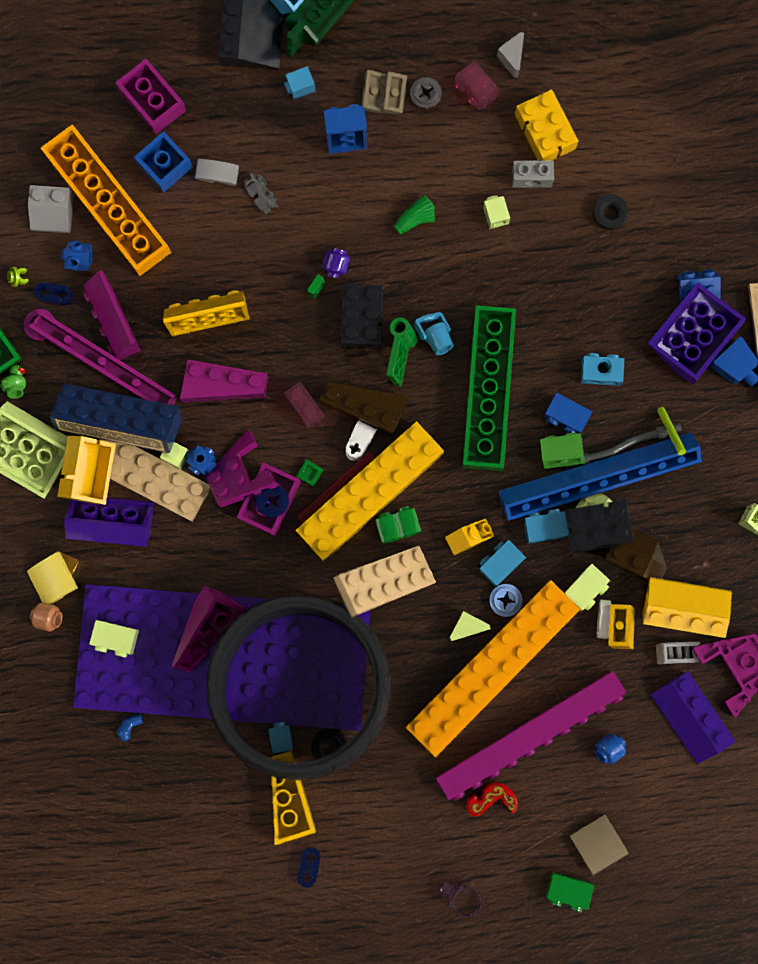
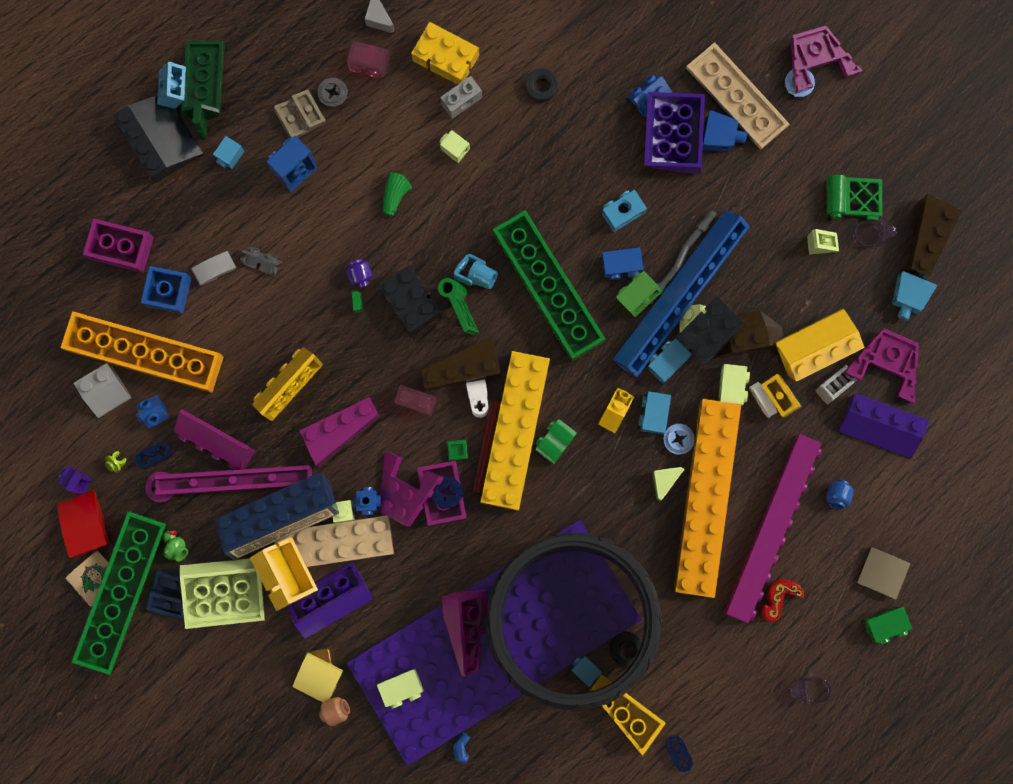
camera: 35 degrees left, 0 degrees up
tan plate [334,546,436,617] -> none
lime bar [657,407,686,455] -> none

